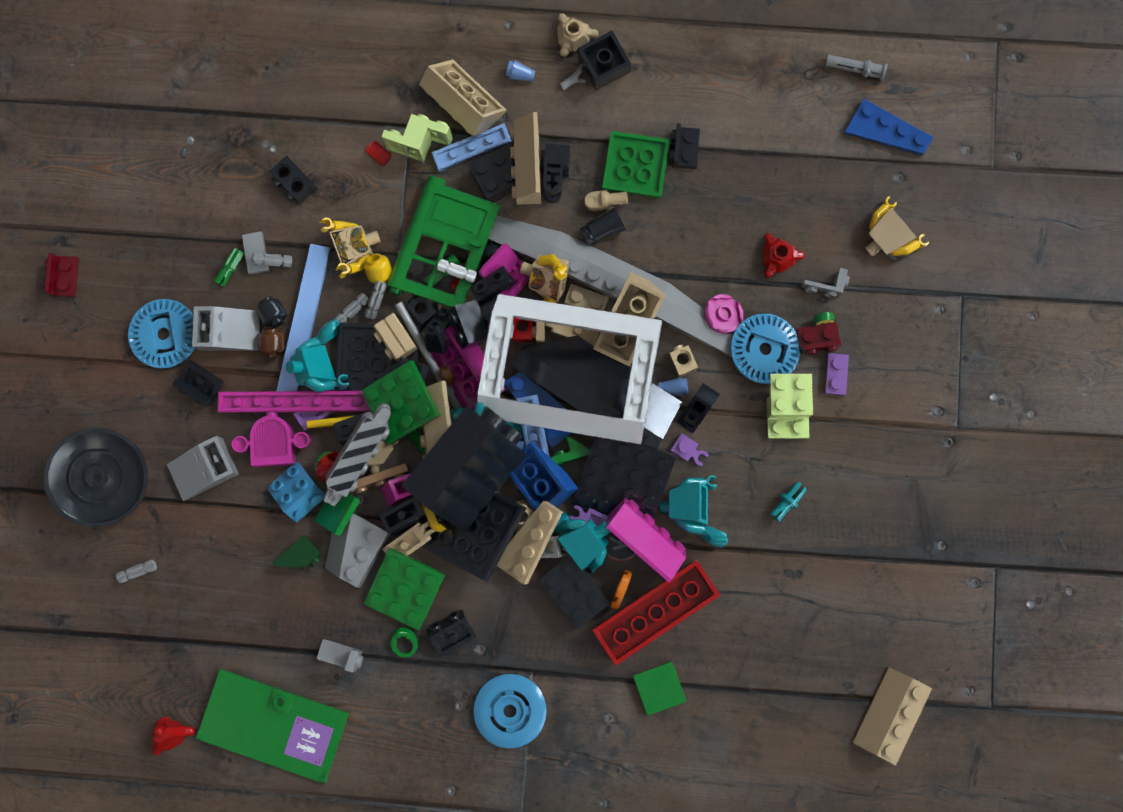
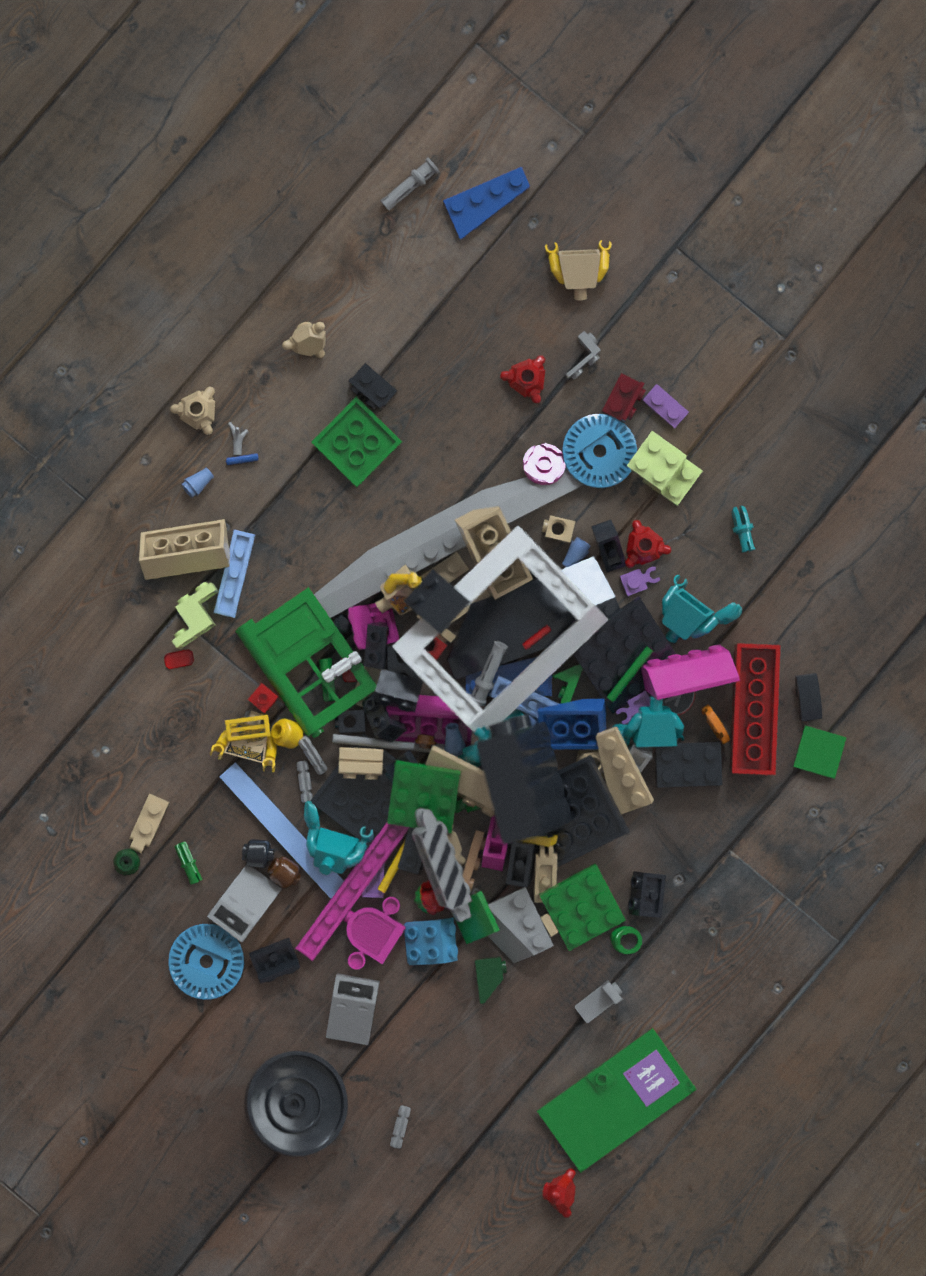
camera: 60 degrees left, 5 degrees up
dark red bracket [43,253,79,297] -> none
light grey tile [242,231,269,275] -> none
light grey axle [252,253,292,267] -> none
black brick [269,156,317,205] -> none
black brick [468,141,541,203] -> none
dark azure piece [474,674,546,748] -> none
tan slope [510,112,541,205] -> none
black brick [541,143,570,203] -> none
black brick [577,30,631,90] -> none
black plant [580,206,626,245] -> none
tan arm [584,190,628,211] -> none
green tile [813,312,835,325] -> none
none -> dark green plate [113,849,140,876]
none -> tan hinge [129,794,170,854]
none -> yellow tile [225,715,271,742]
none -> blue piece [226,453,259,465]
none -> red brick [248,683,280,714]
none -> tan rock [282,322,326,358]
none -> black slope [404,569,470,634]
none -> medium blue cone [444,723,466,756]
none -> light grey pin [469,641,507,706]
none -> red piece [522,625,551,650]
none -> tan tile [540,913,558,936]
none -> green bar [607,646,653,702]
none -> red rock [625,520,671,568]
none -> black slope [795,673,822,722]

